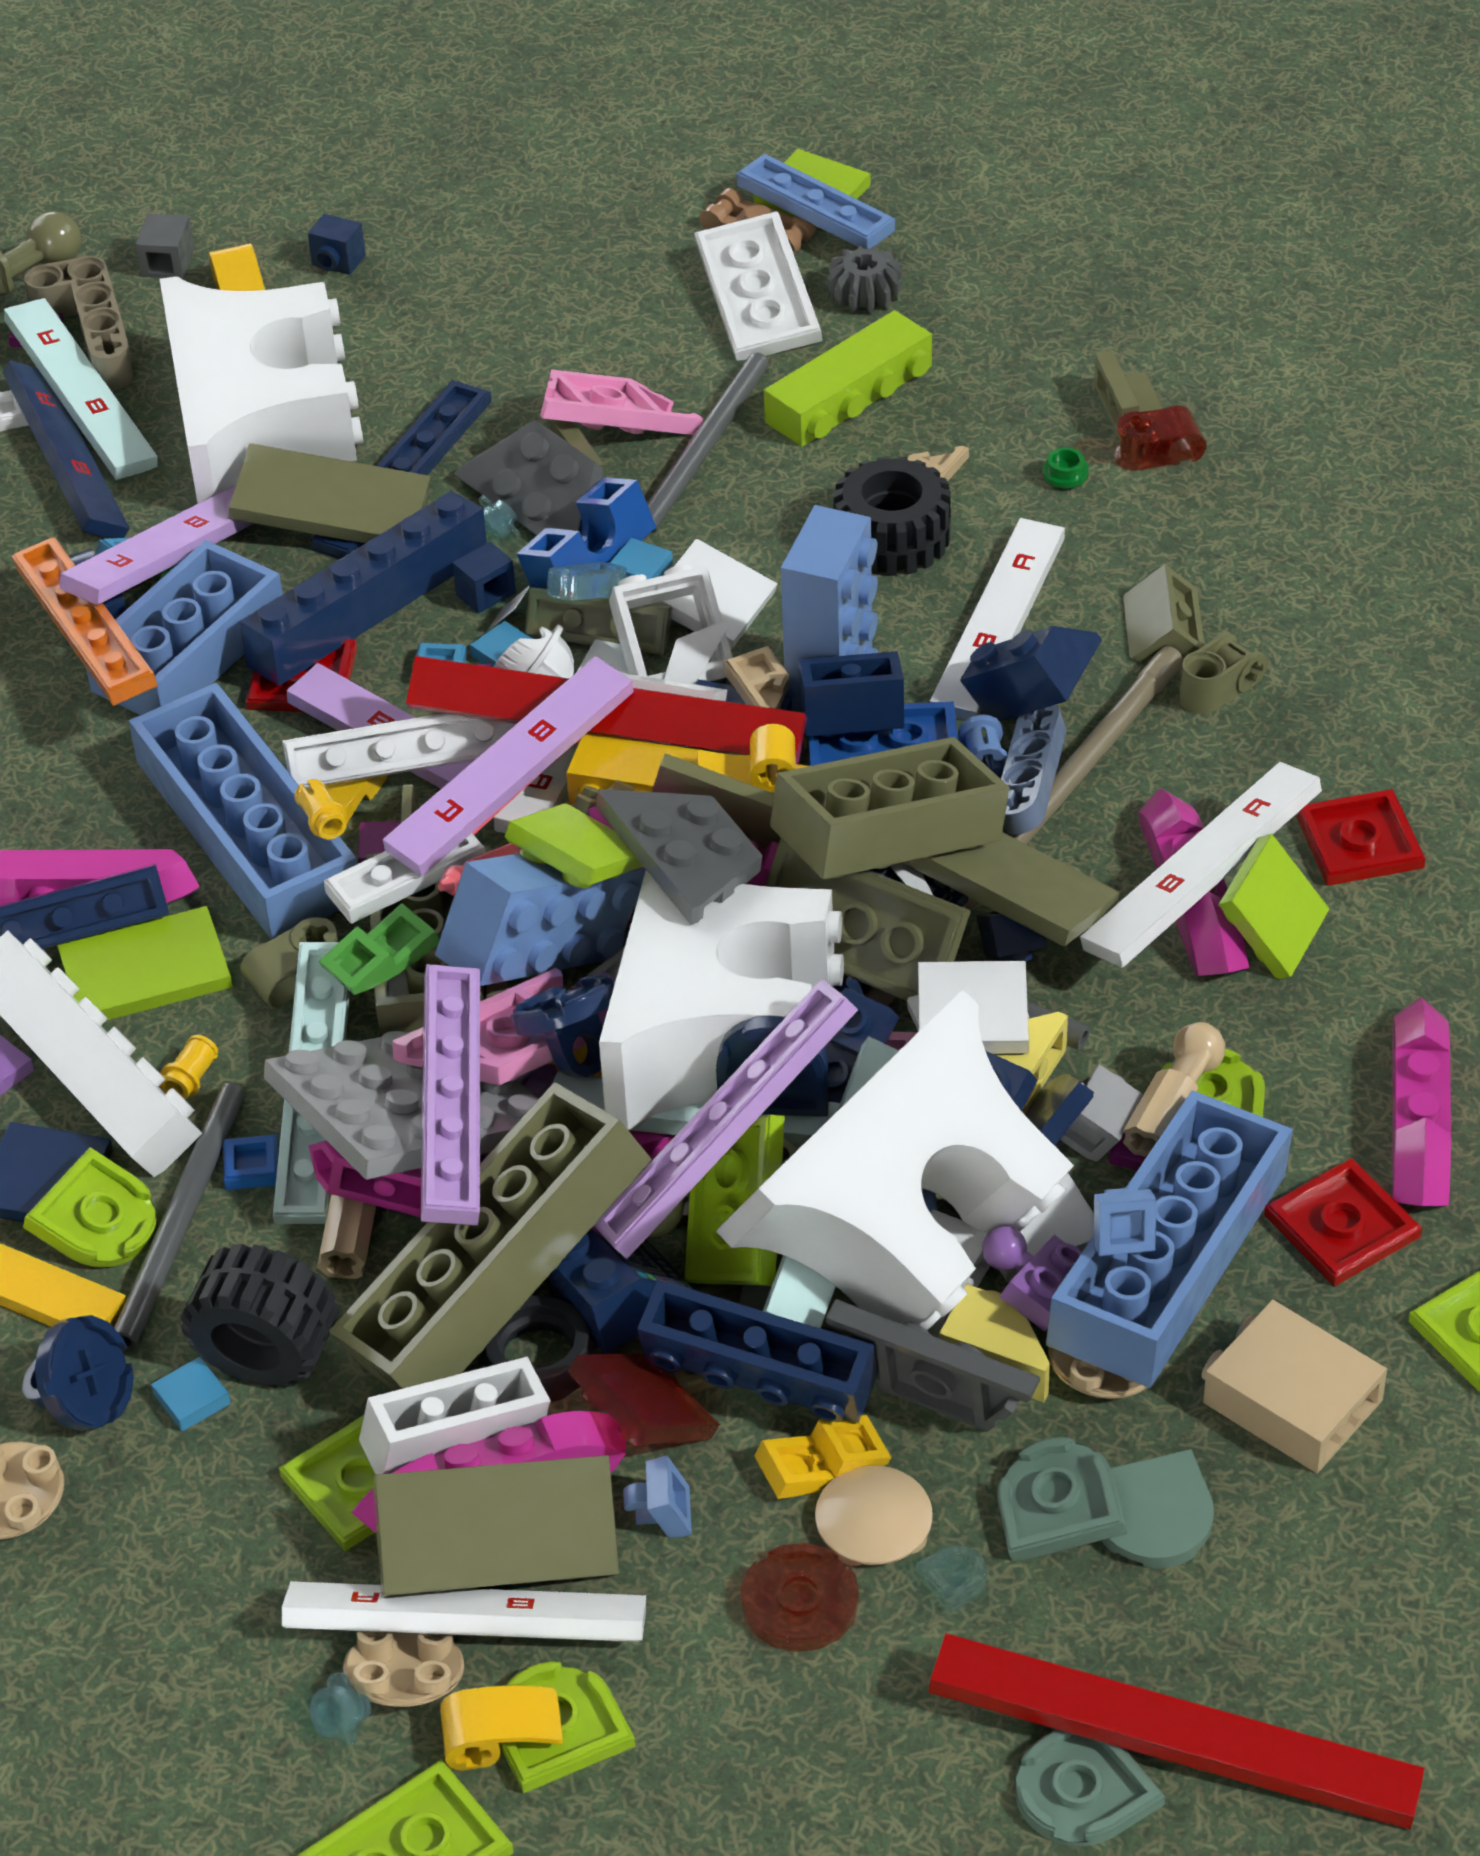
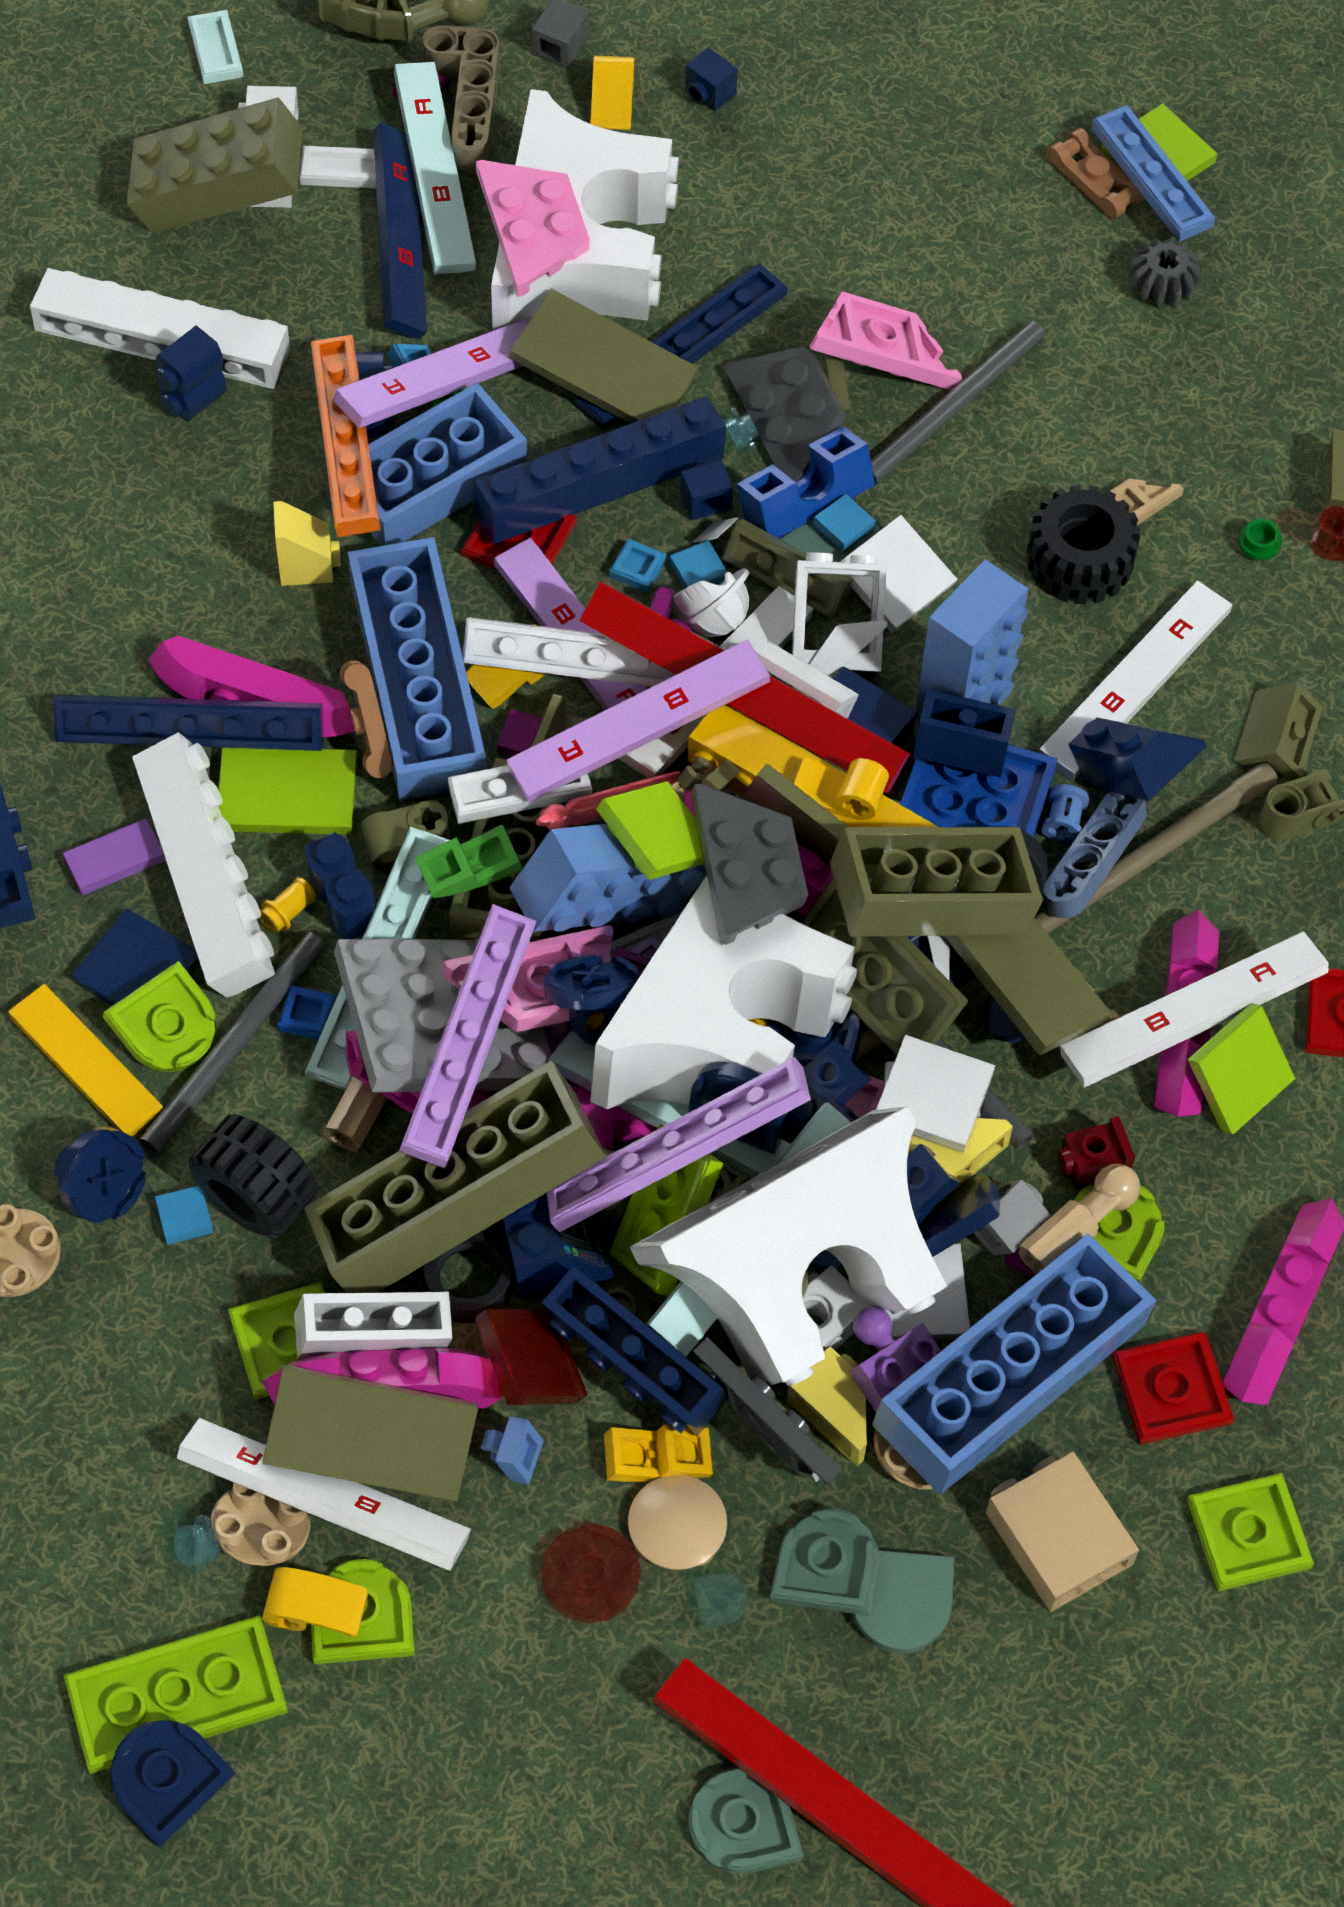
camera: 15 degrees right, 15 degrees up
yellow pin [294,779,348,840] -> none
clear light blue beam [546,562,627,600] -> none
white tile [694,211,822,361] -> none
tan tile [724,646,790,709] -> none
lime brick [764,310,932,447] -> none
medium blue tile [1094,1188,1156,1256] -> none
none -> light yellow slope [273,501,341,586]
none -> dark blue brick [305,832,376,939]
none -> medium nougat plate [340,660,393,778]
none -> bright pink wing [476,160,589,297]
none -> dark red brick [1057,1116,1135,1190]

